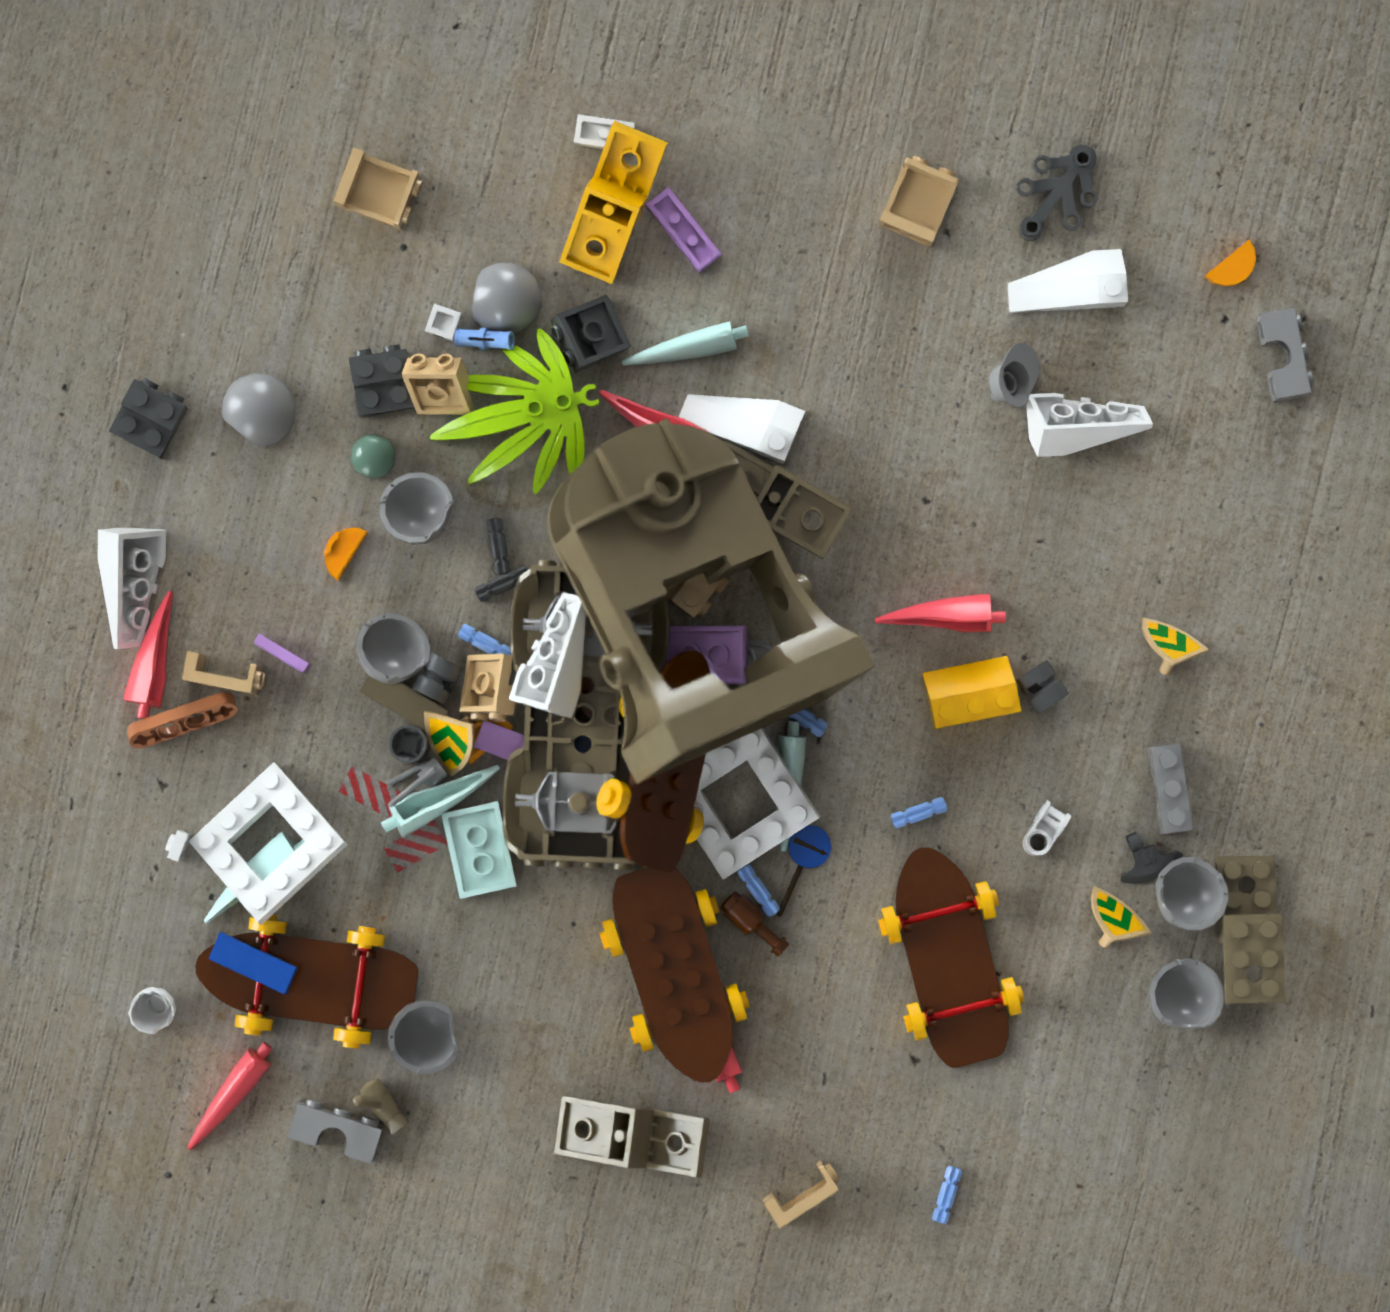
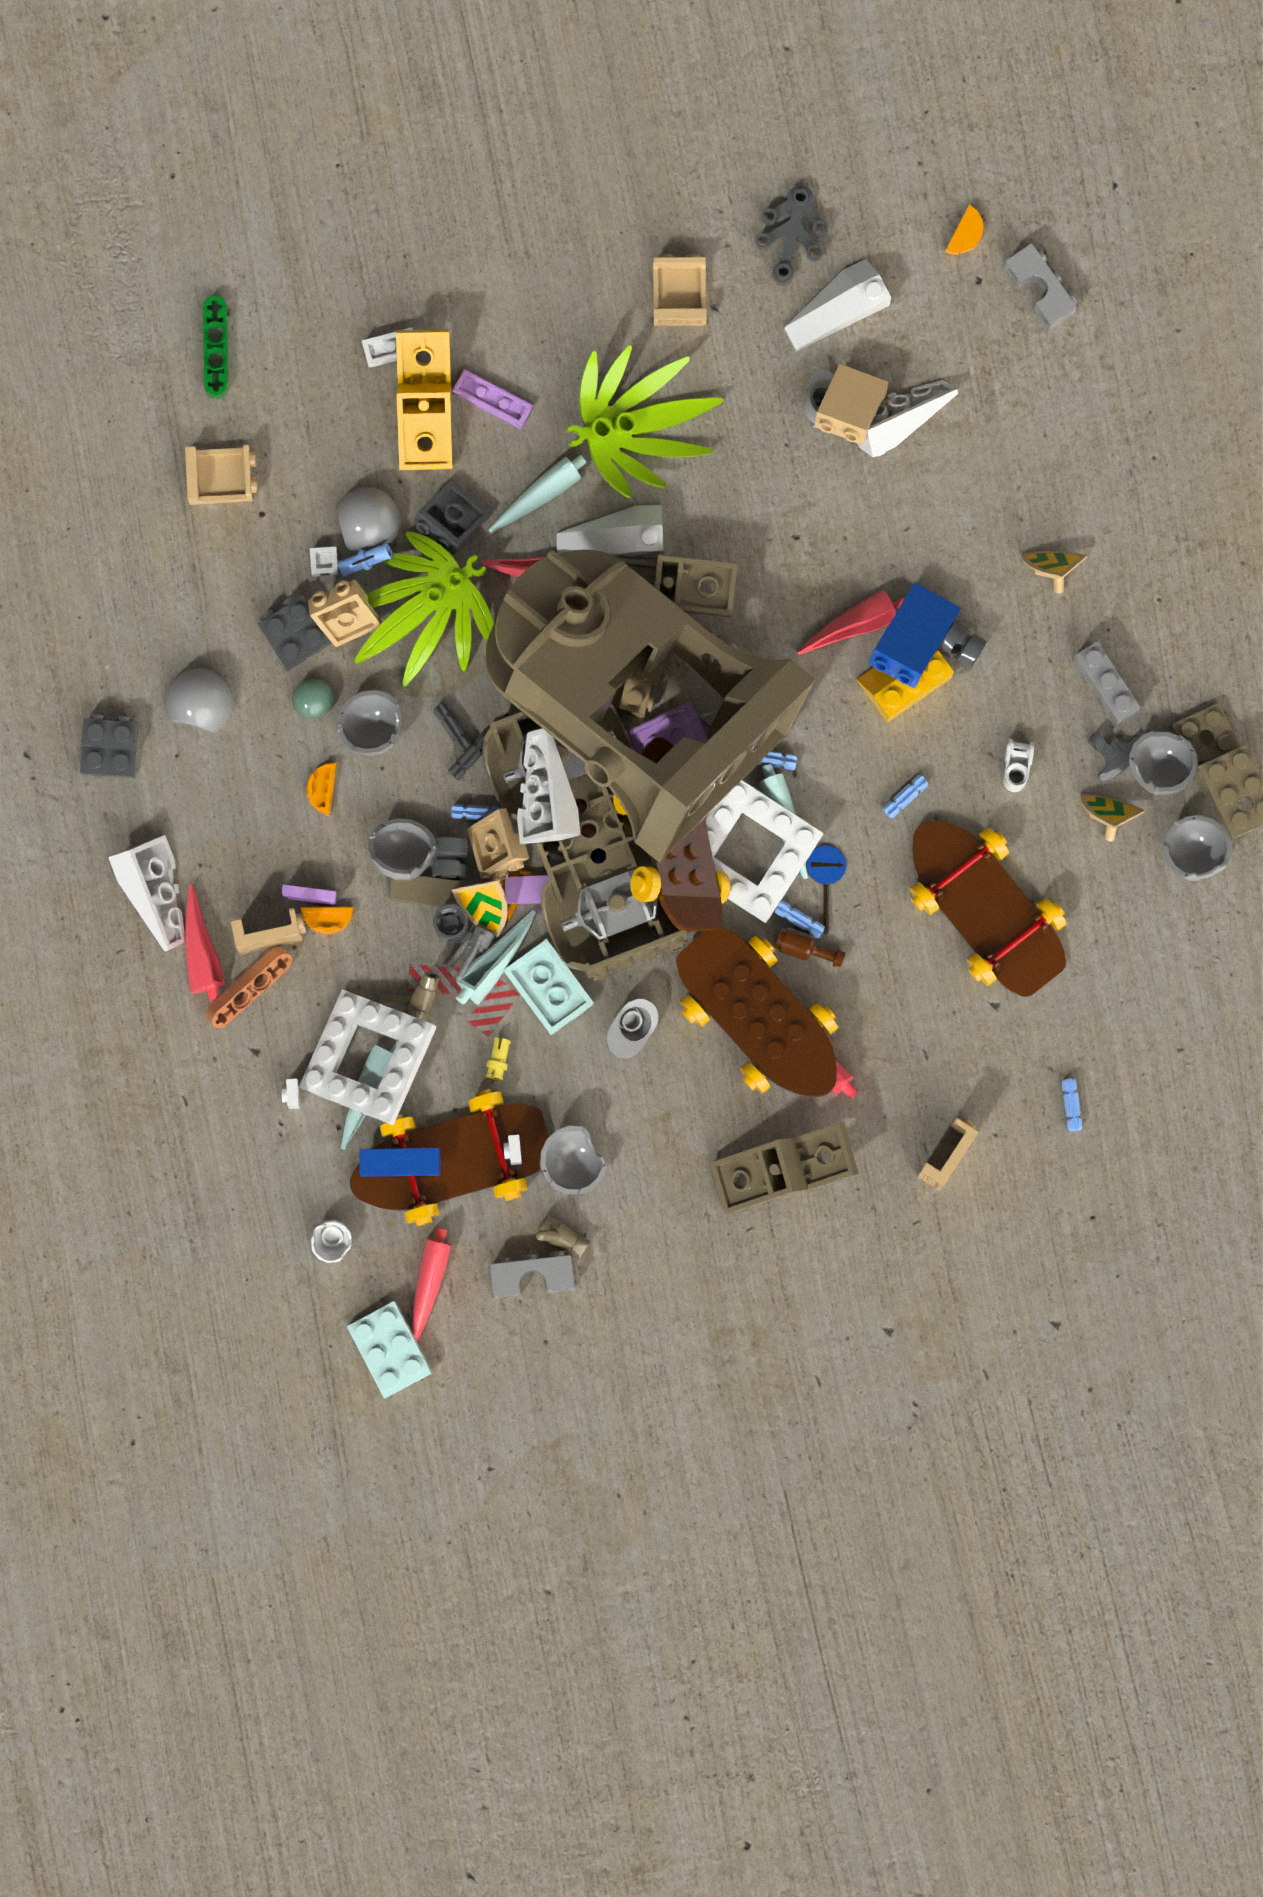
camera: 20 degrees left, 5 degrees down
none -> green beam [203,295,229,399]
none -> light orange tile [300,906,354,934]
none -> light aqua plate [347,1301,433,1399]
none -> dark tan piece [377,972,440,1021]
none -> light yellow pin [486,1037,511,1081]
none -> white plate [503,1135,522,1165]
none -> lime plant [565,345,724,498]
none -> light grey piece [606,998,659,1058]
none -> tan panel [815,364,889,445]
none -> blue panel [868,582,961,688]

